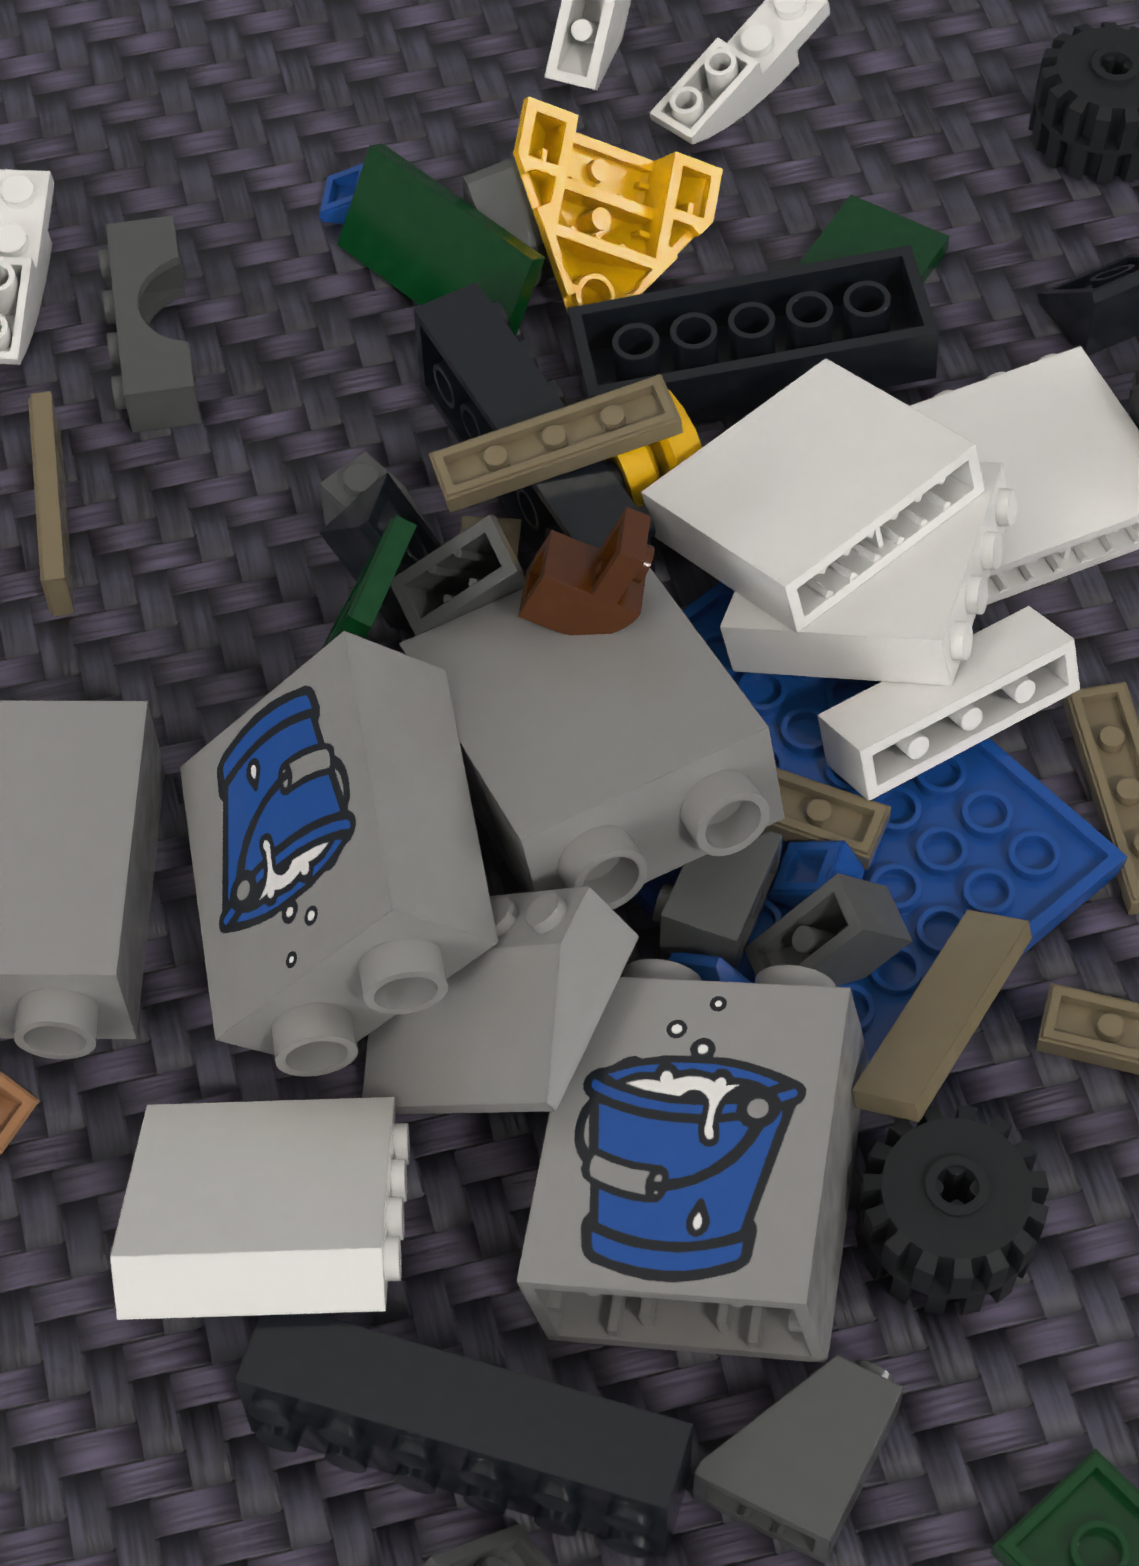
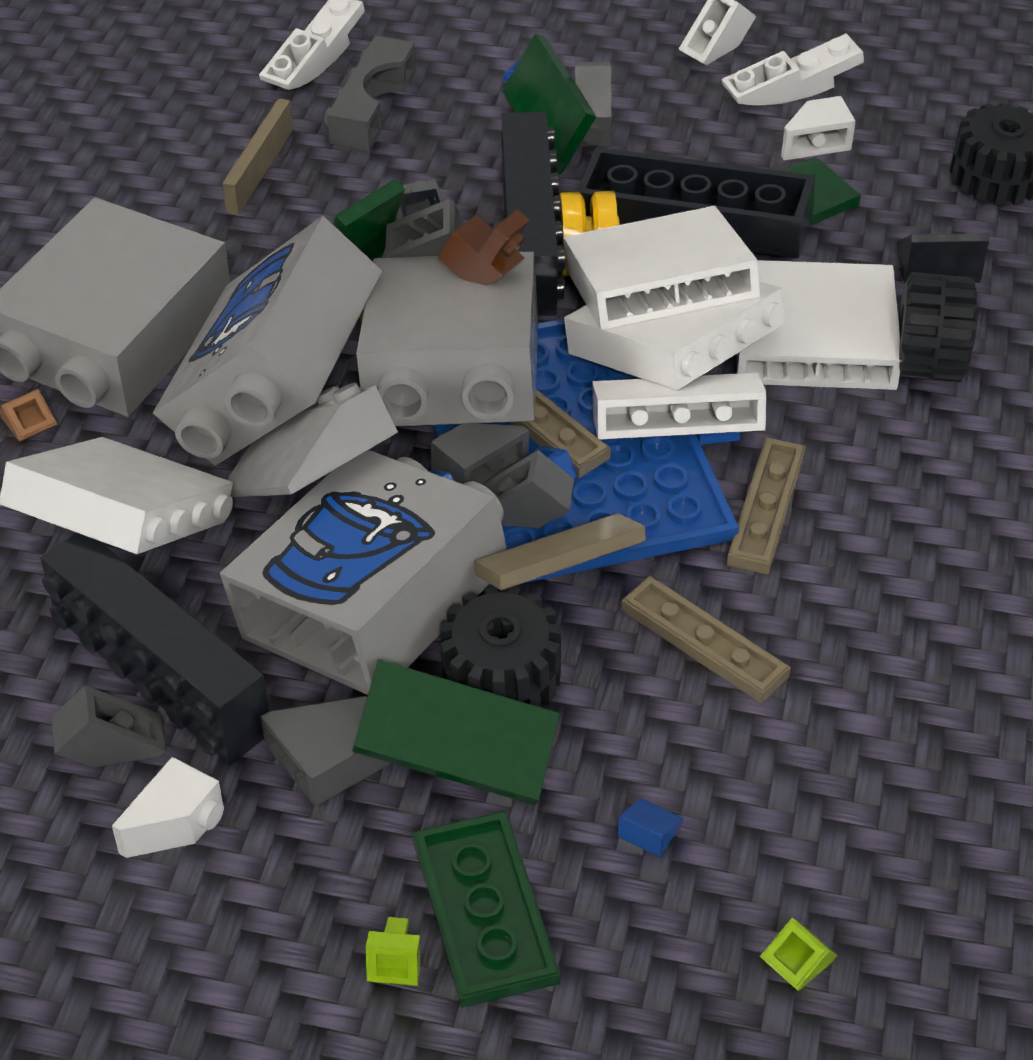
camera: 25 degrees right, 10 degrees down
dark tan tile [428,374,683,513] -> none
yellow wedge [513,97,723,313] -> none
none -> dark green tile [352,659,559,805]
none -> white slope [781,96,855,160]

